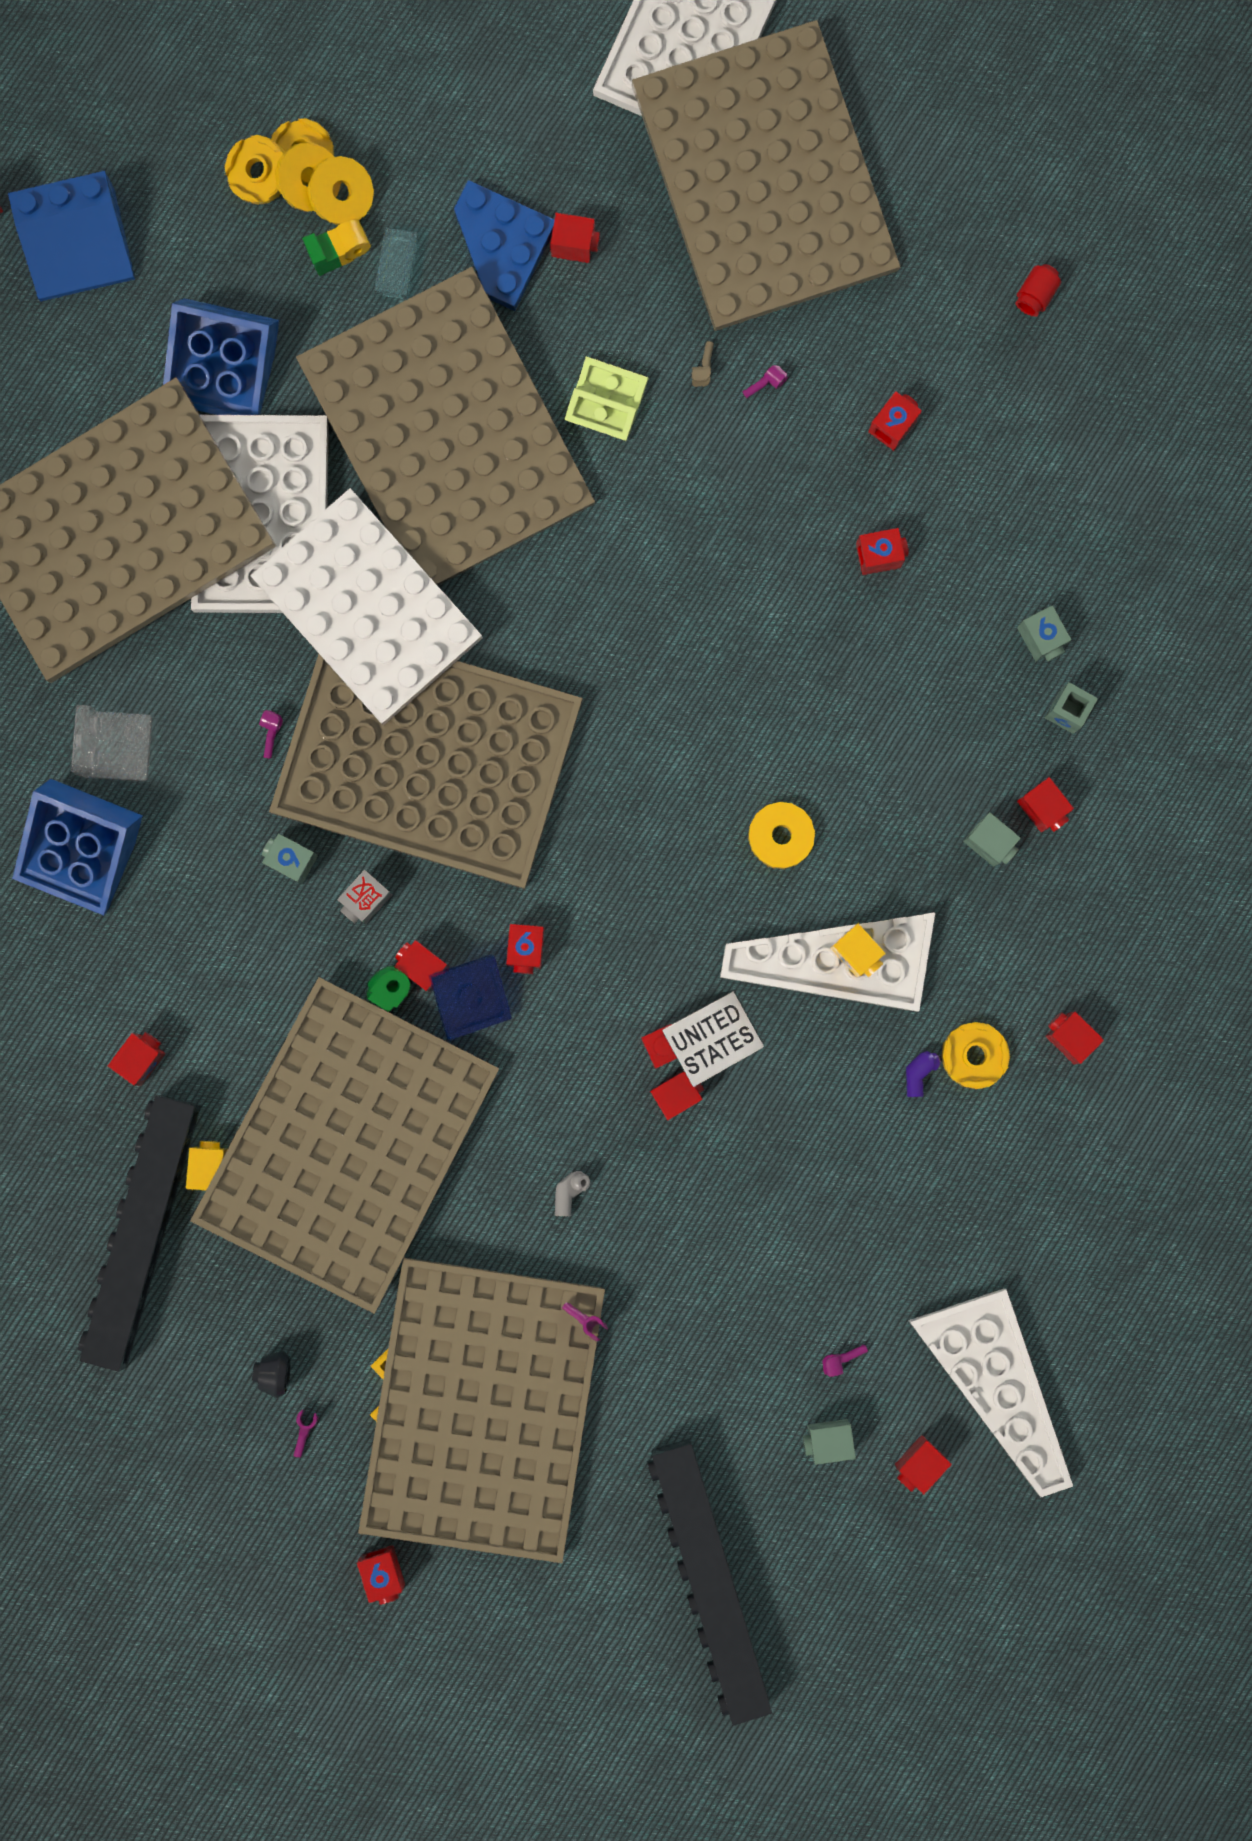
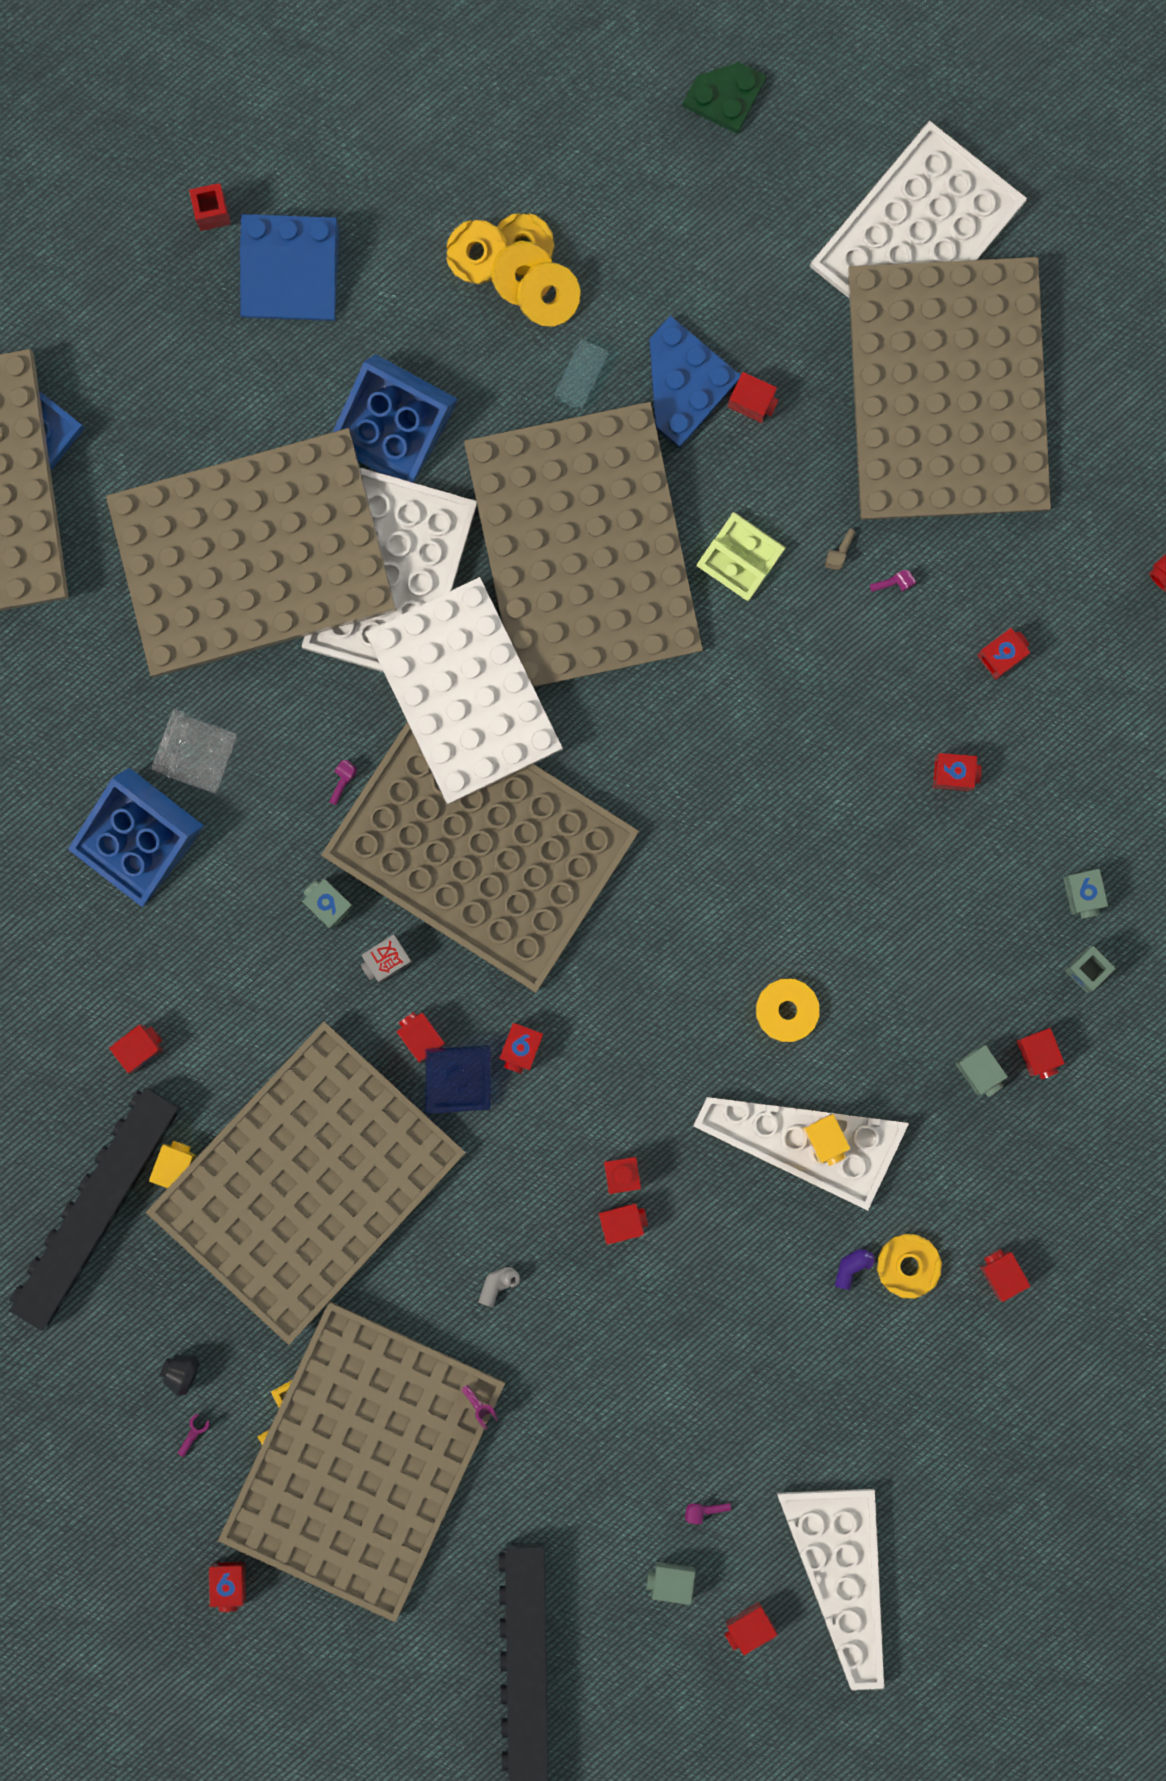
camera: 20 degrees right, 0 degrees up
leg [302,220,371,276] -> none
green piece [366,966,410,1012] -> none
white sticker [662,992,764,1087] -> none

